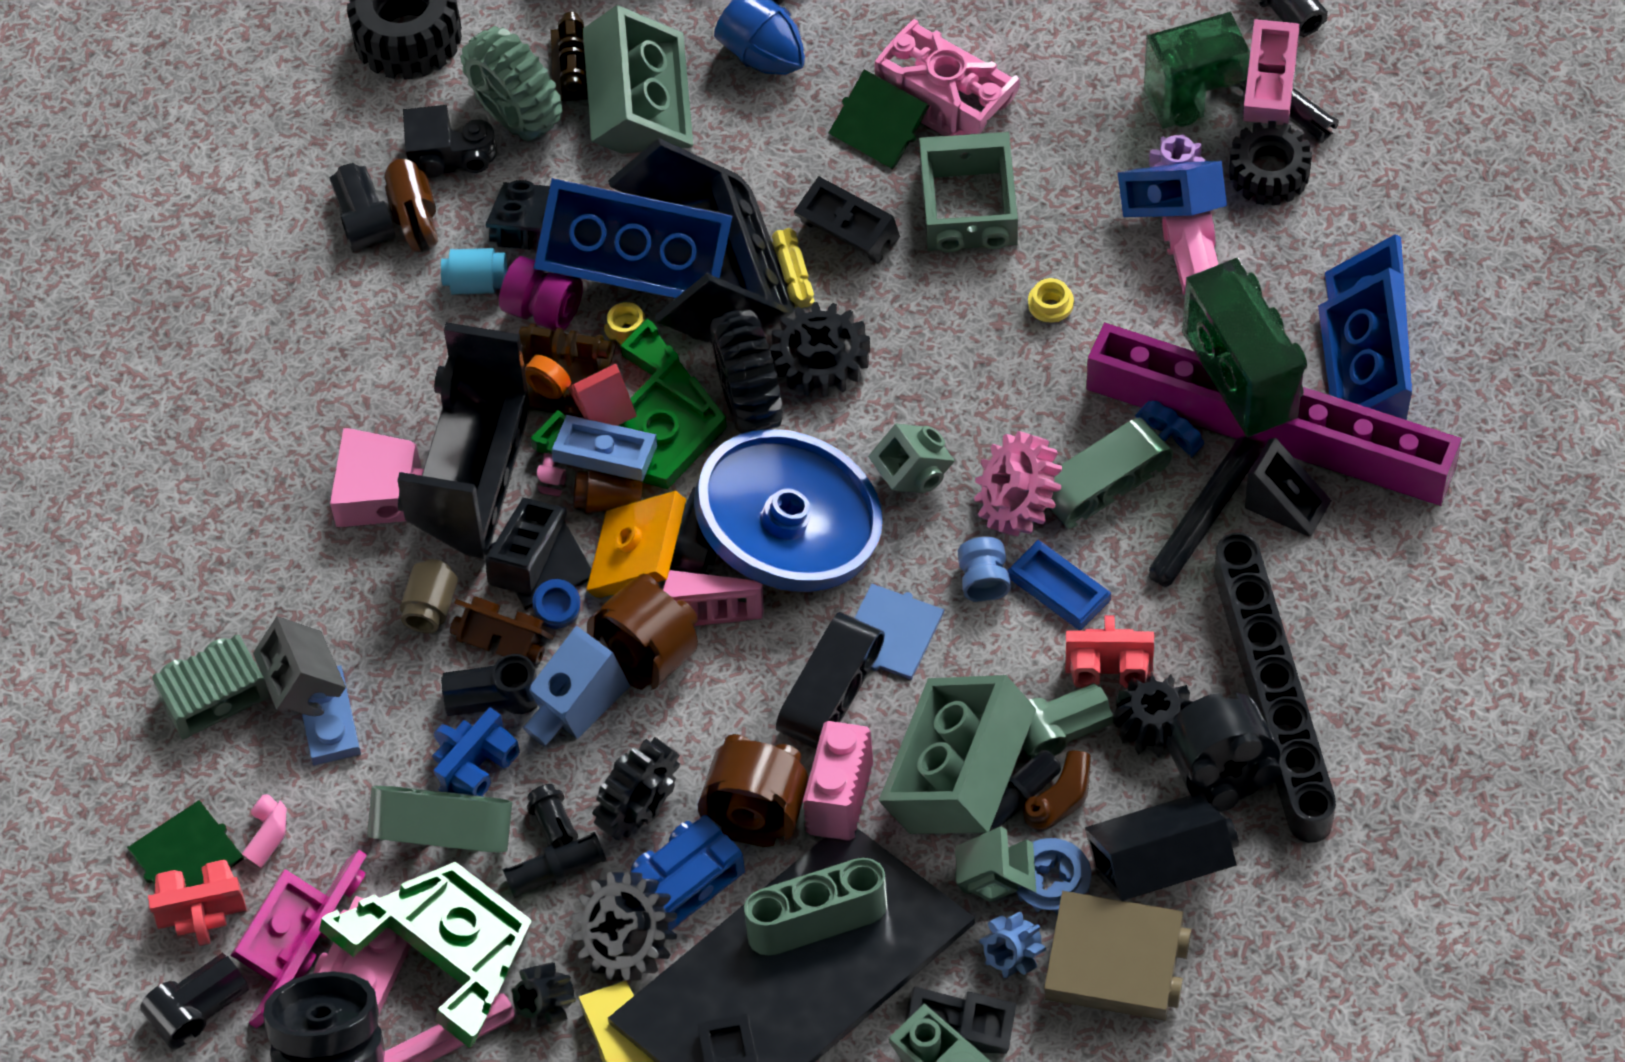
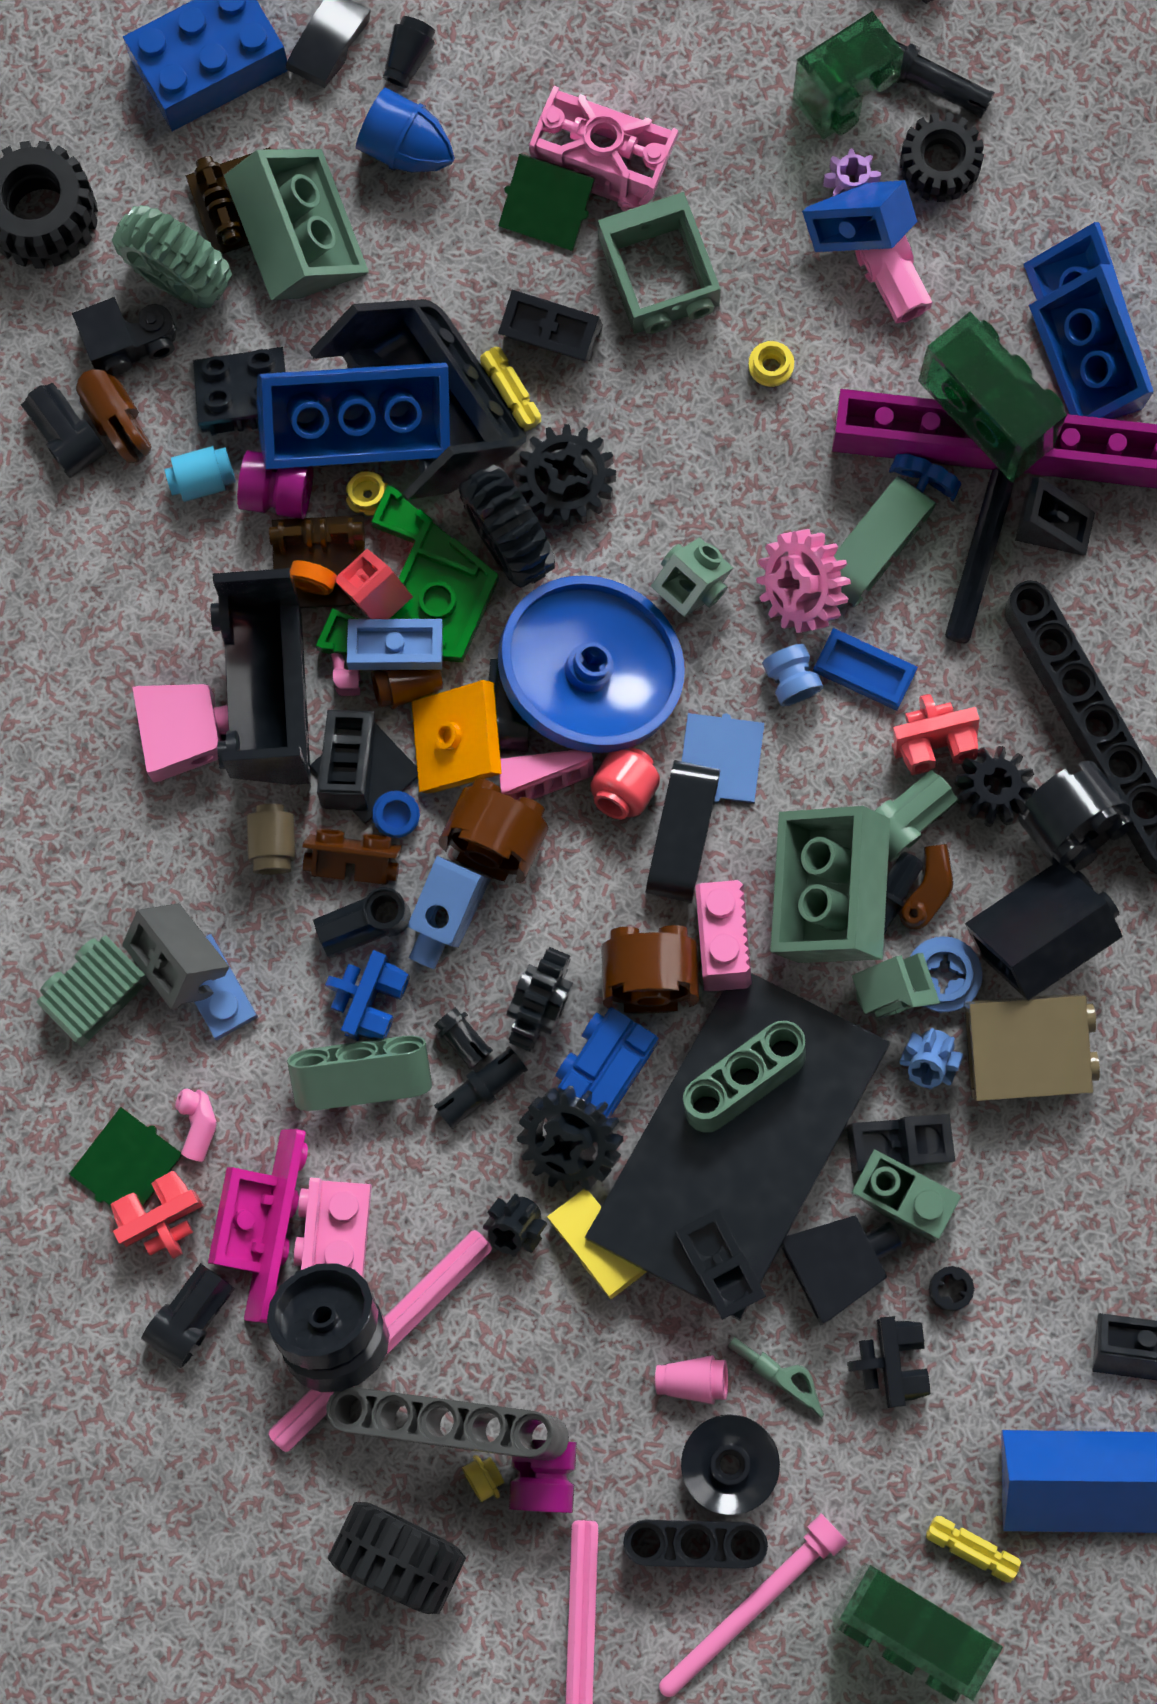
camera: 15 degrees left, 20 degrees up
wing [319,862,532,1048] -> none
bright pink brick [1243,19,1300,125] -> none
none -> coral head [590,748,660,820]

